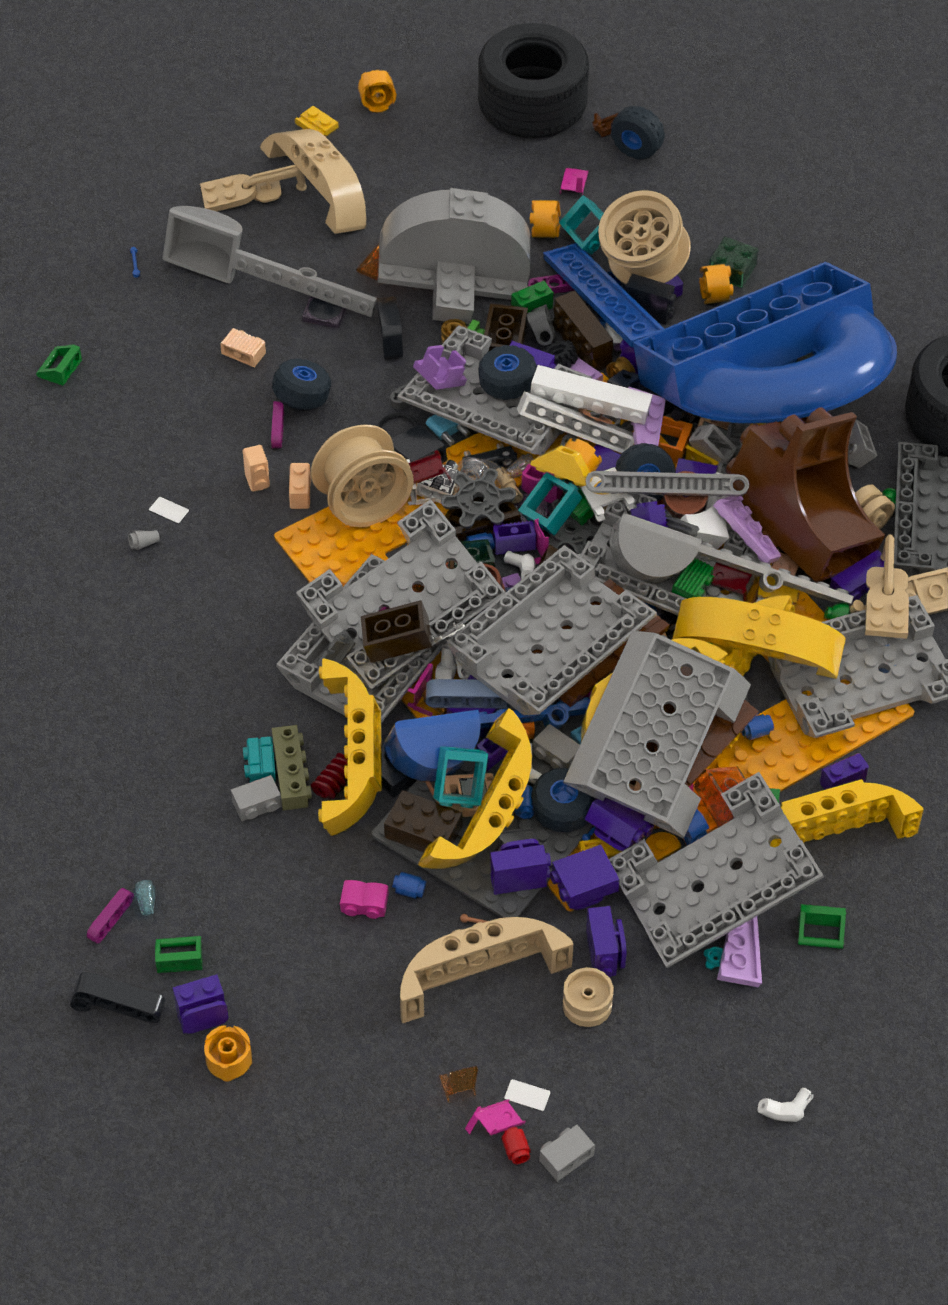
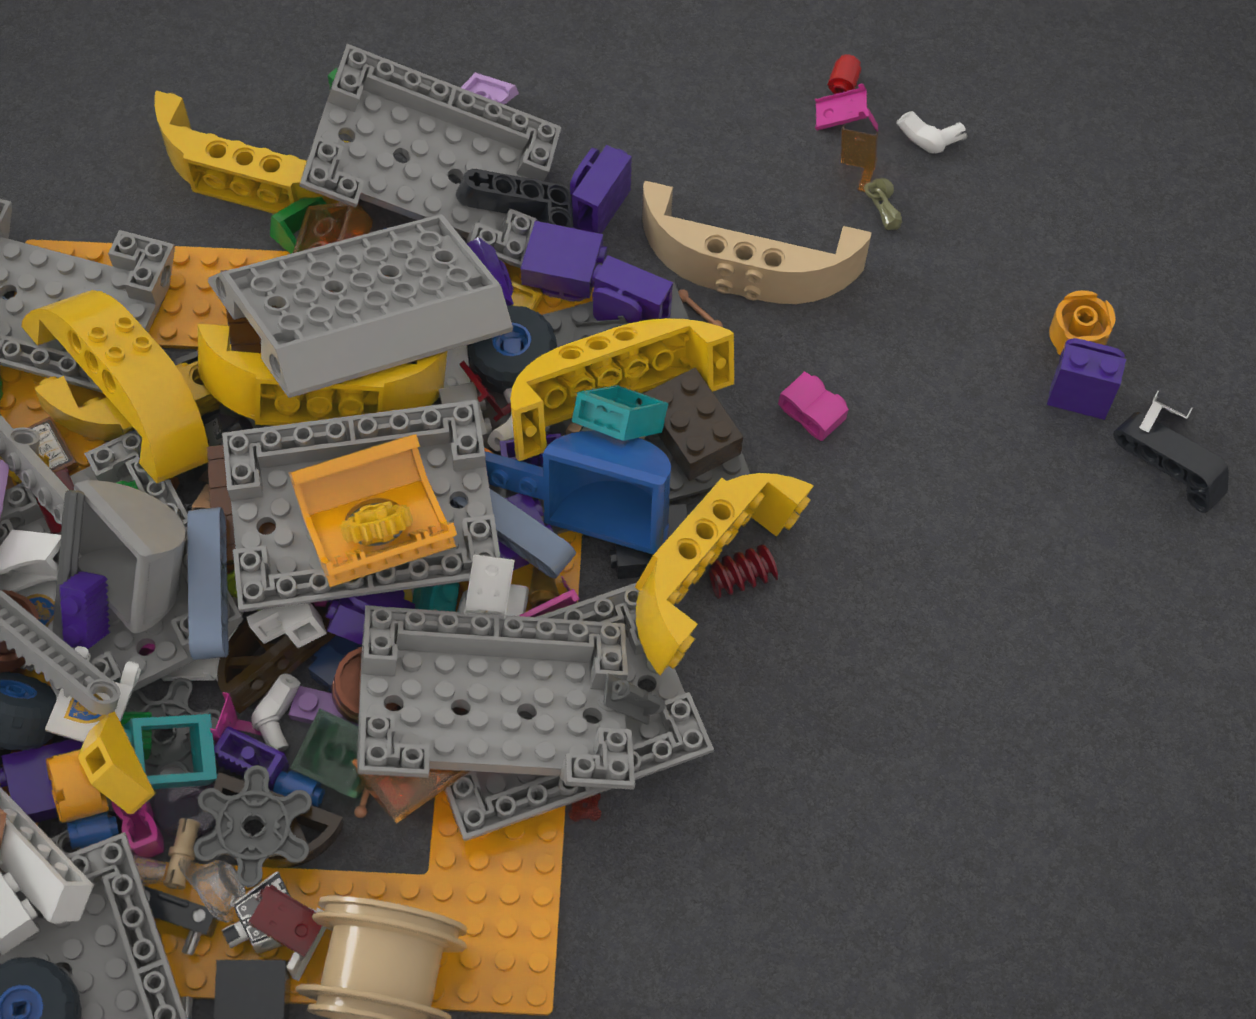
camera: 145 degrees left, 10 degrees up
magenta beam [87,888,134,944] -> none
clear light blue cone [133,880,156,915] -> none
green tile [155,936,202,973] -> none
light grey brick [231,775,282,822] -> none
teal brick [243,736,276,783] -> none
olive brick [272,725,312,810] -> none
dark brown brick [361,600,432,663] -> none
blue brick [392,872,426,899] -> none
white sticker [504,1079,550,1111] -> none
light grey brick [539,1125,595,1182] -> none
tan wheel [562,967,614,1027] -> none
blue brick [741,714,774,740] -> none
dark purple brick [819,753,869,790] -> none
none -> sand blue beam [187,507,229,660]
none -> light orange panel [289,434,457,587]
none -> yellow gear [340,502,413,546]
none -> black beam [456,169,573,228]
none -> dark red piece [459,360,511,422]
none -> olive piece [864,178,902,230]
none -> white arm [897,111,967,153]
none -> white piece [1139,391,1192,433]

